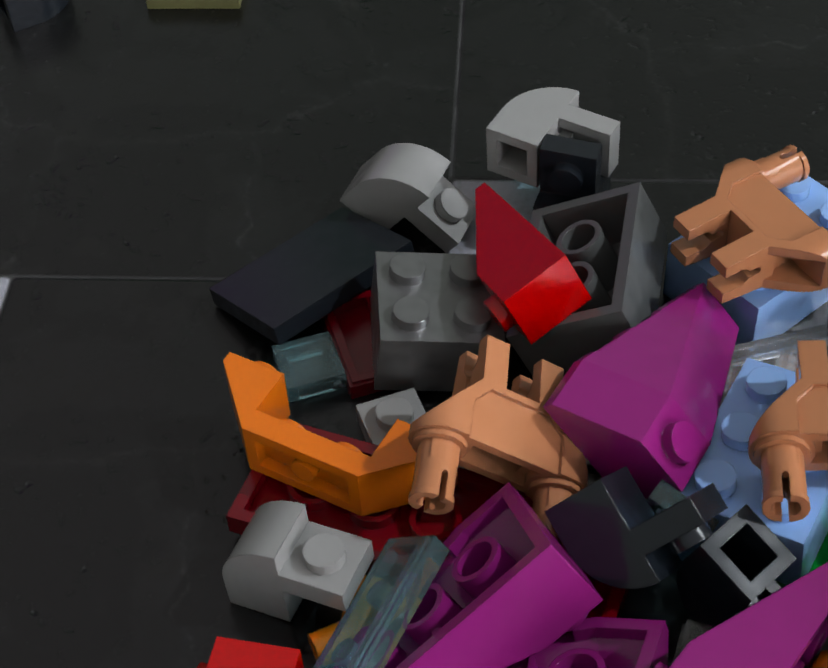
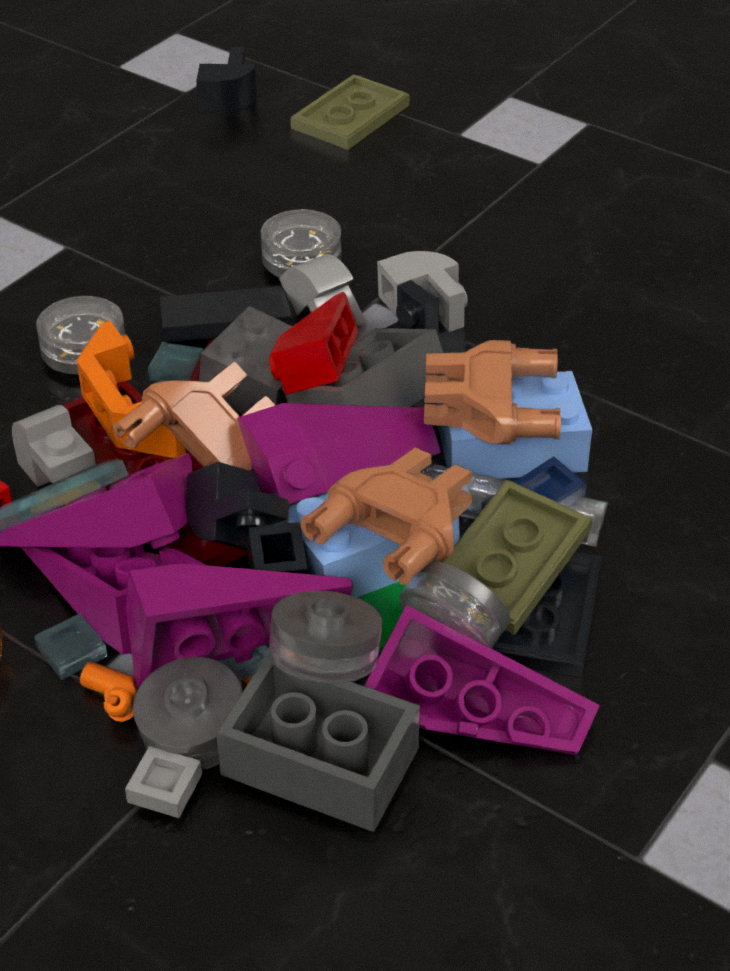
camera: 30 degrees right, 5 degrees down
none -> clear piece [36,296,125,375]
none -> clear piece [261,209,341,277]

